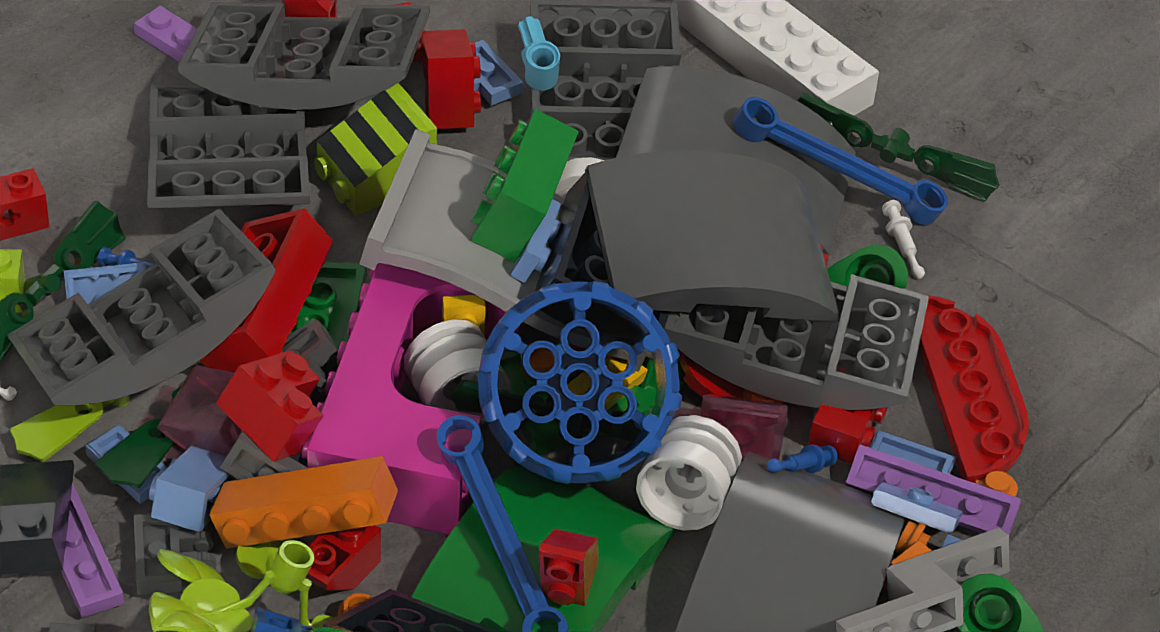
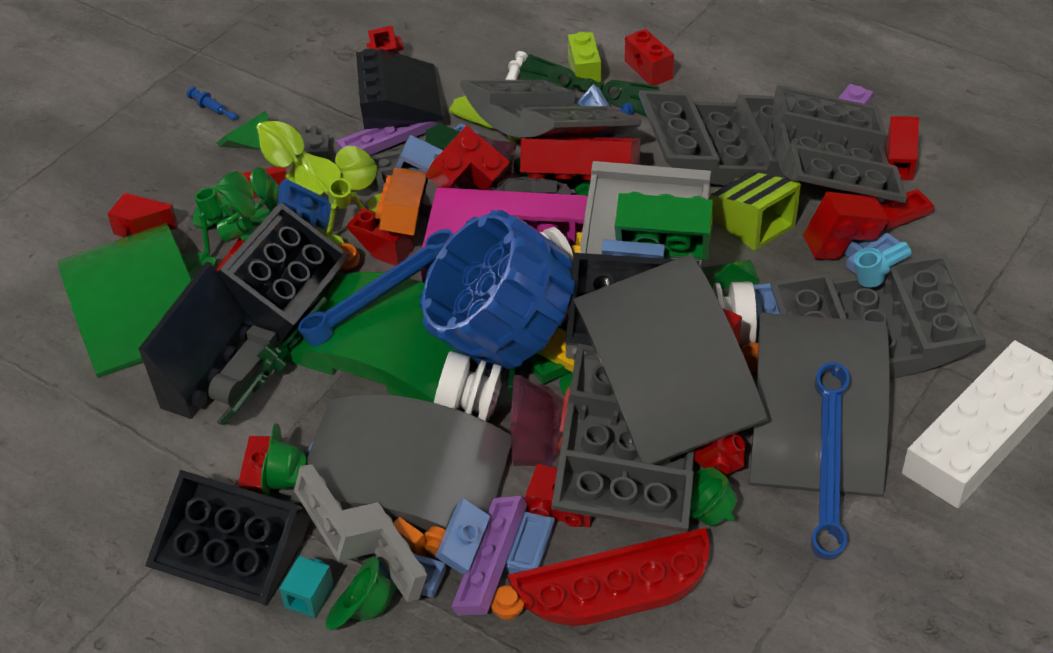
camera: 90 degrees right, 0 degrees up
red slope [539,529,599,606] -> none
blue piece [767,445,837,473] -> none
dark green piece [797,92,1000,202] -> none
white piece [882,200,925,279] -> none

